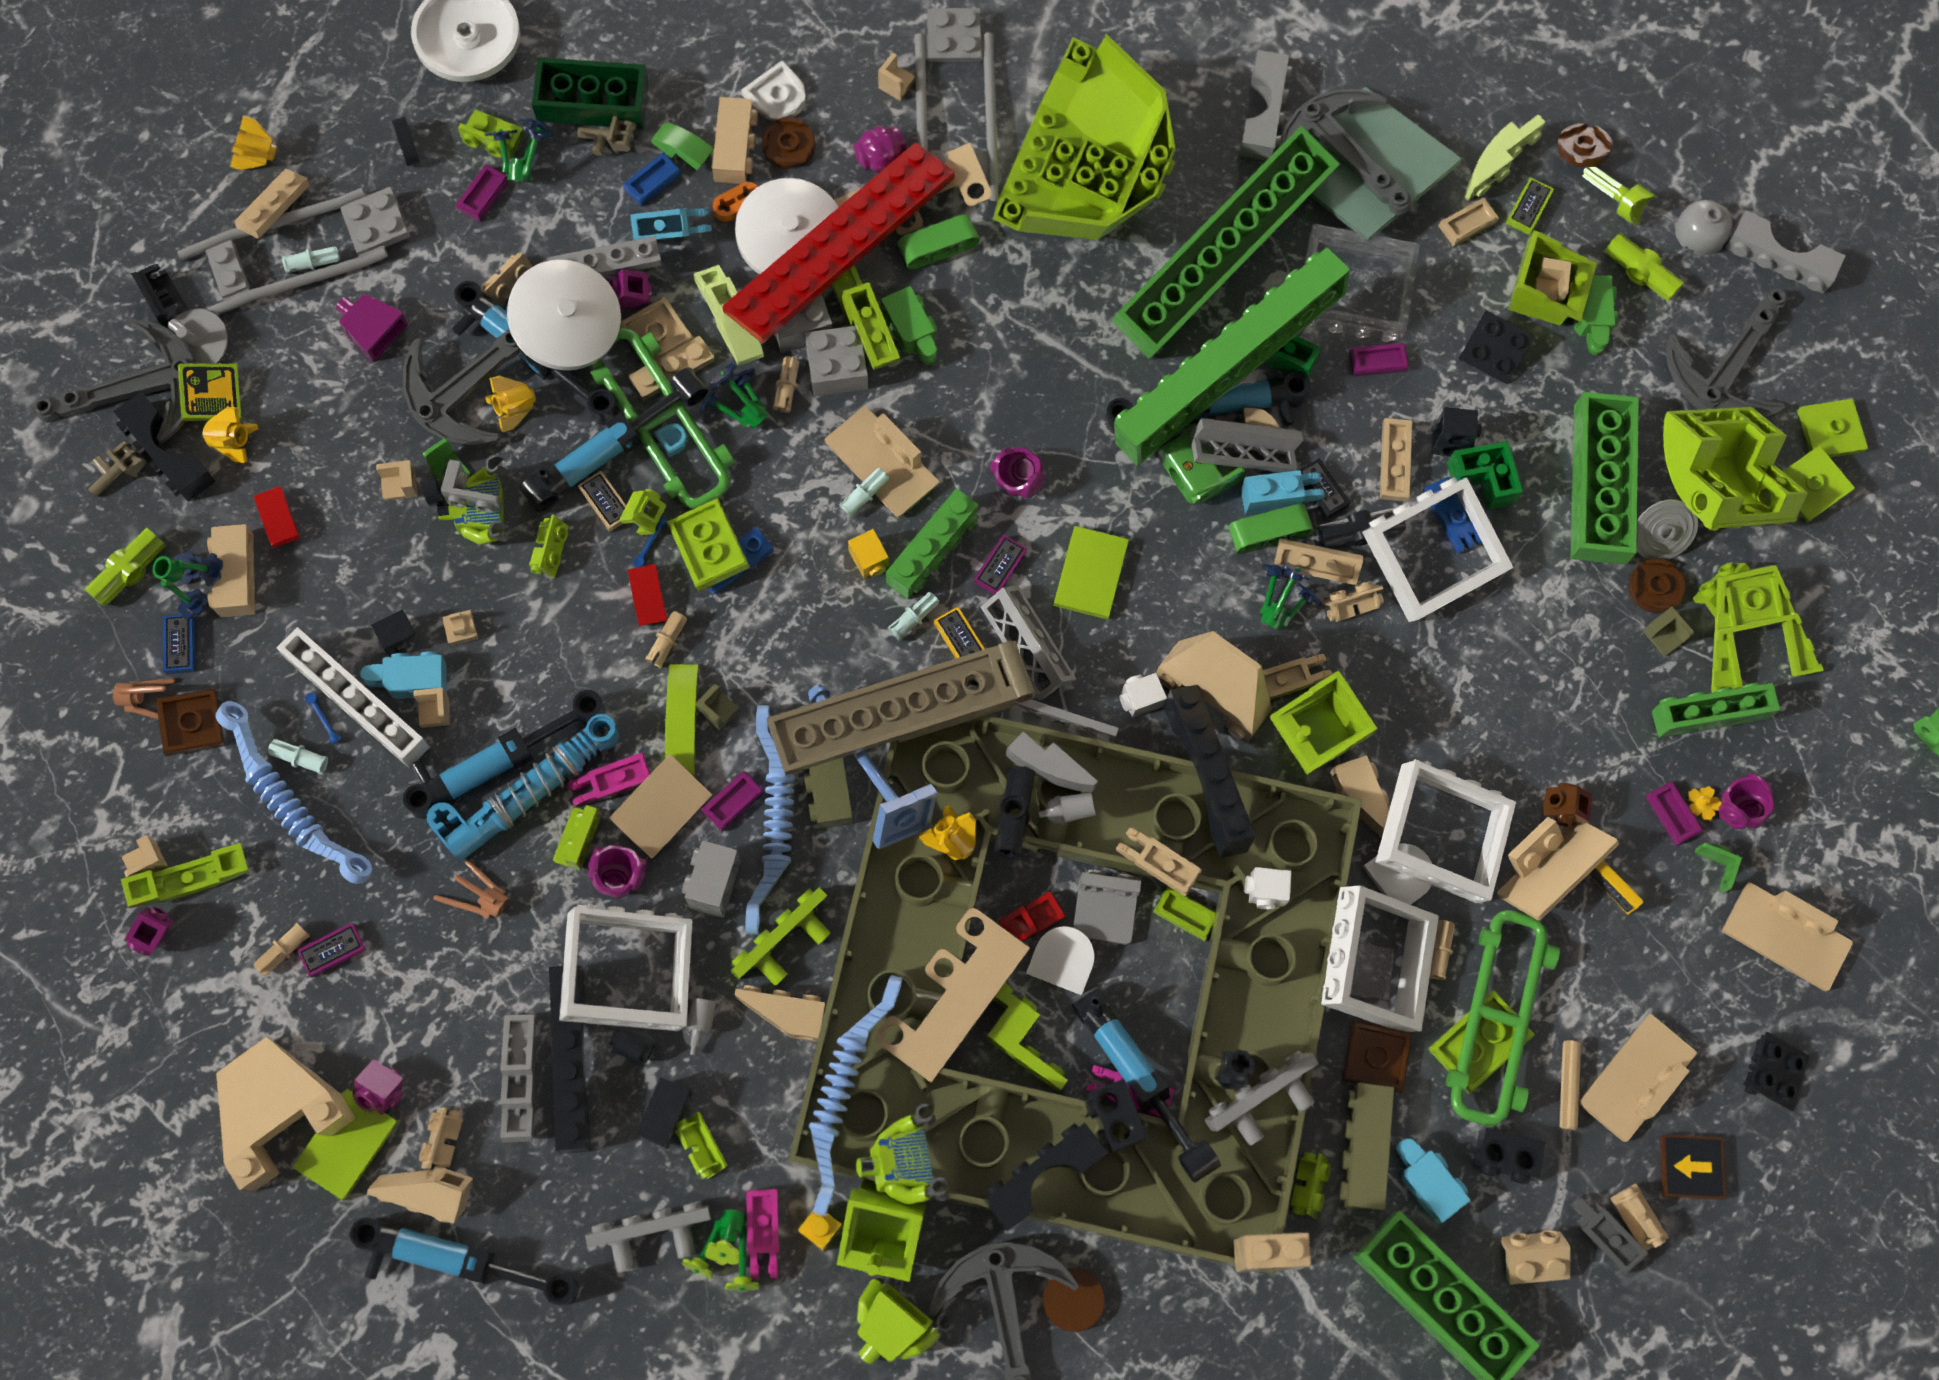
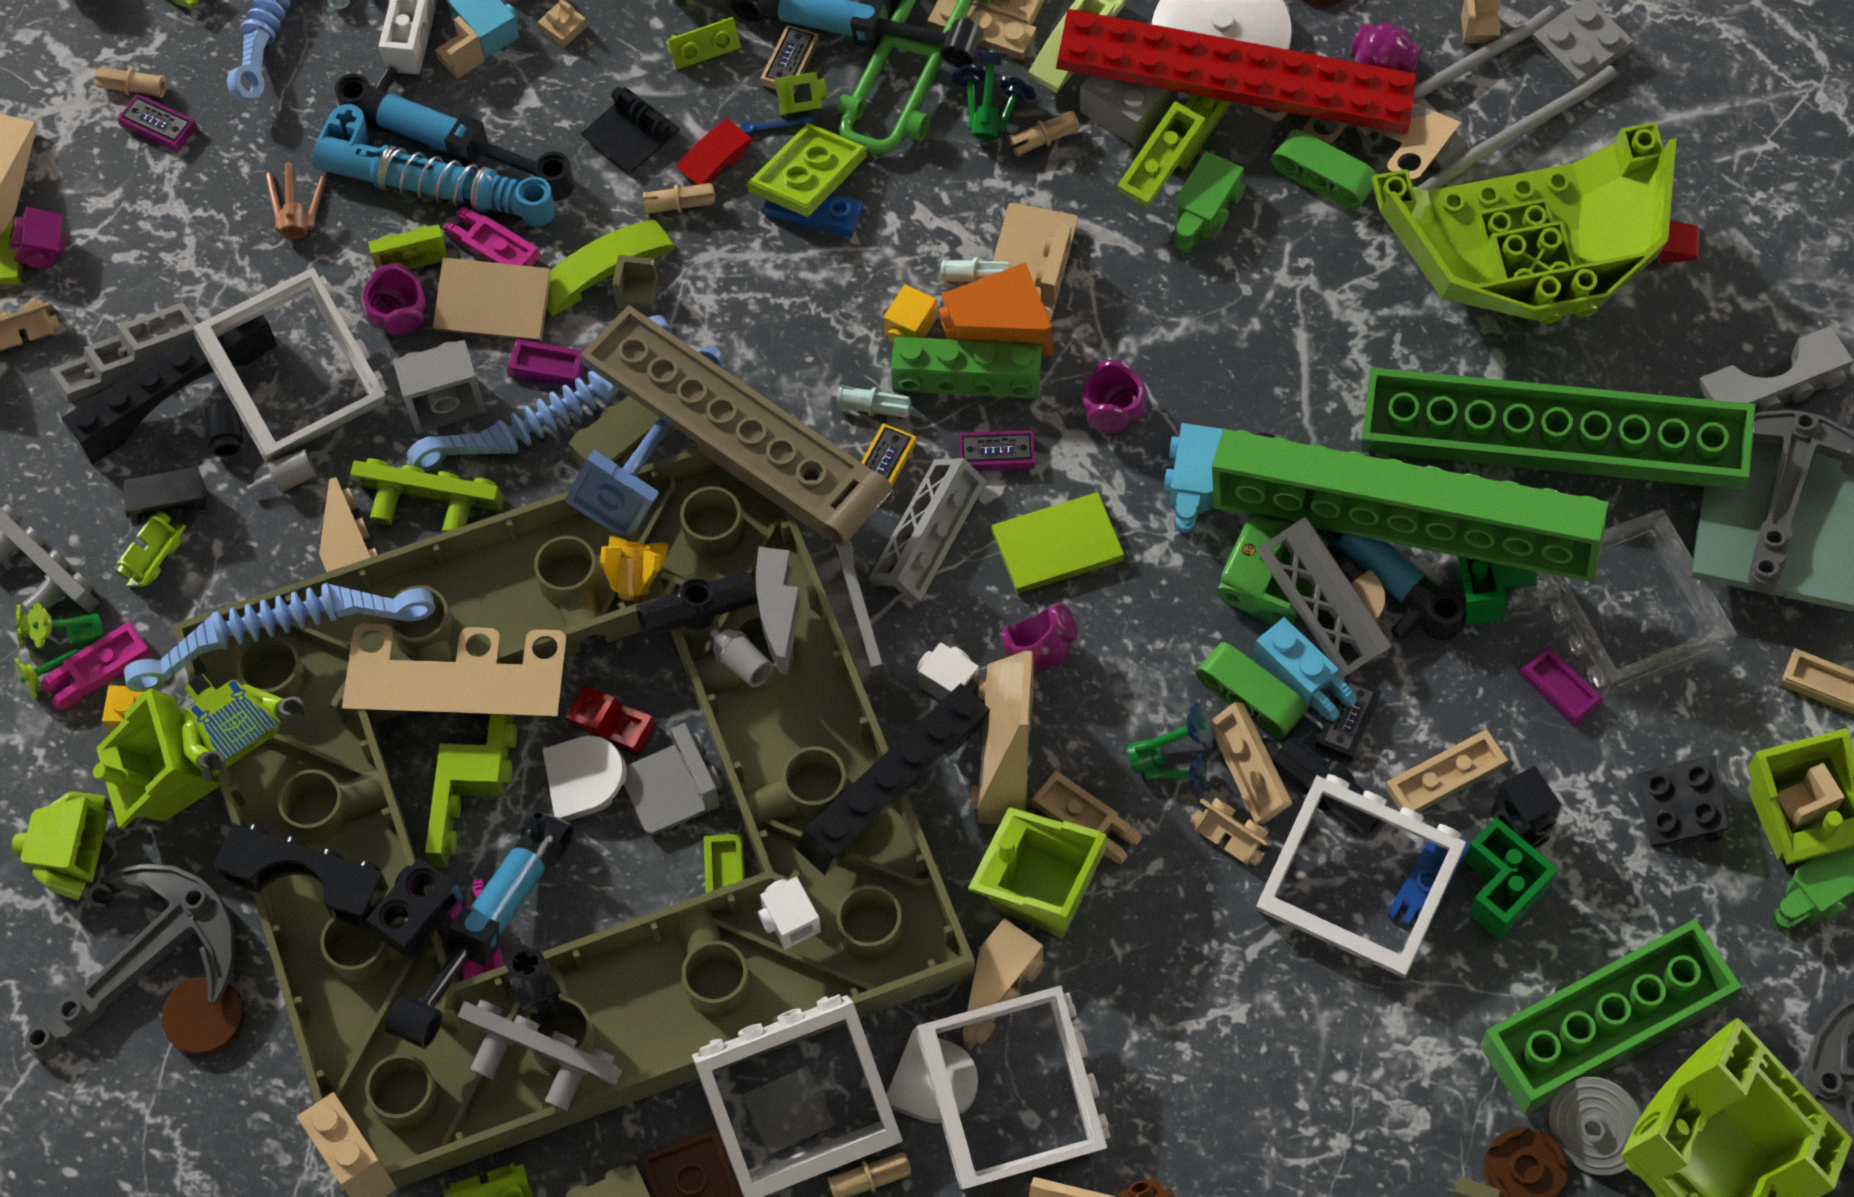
camera: 65 degrees right, 10 degrees down
medium azure tile [654,423,688,457] -> none
light grey brick [804,326,868,397] -> none
tan hinge [1116,828,1202,896] -> none
none -> black hinge [581,86,680,174]
none -> orange slope [939,263,1055,356]
none -> magenta hair [1001,602,1078,672]
none -> medium azure hinge [1163,423,1223,533]

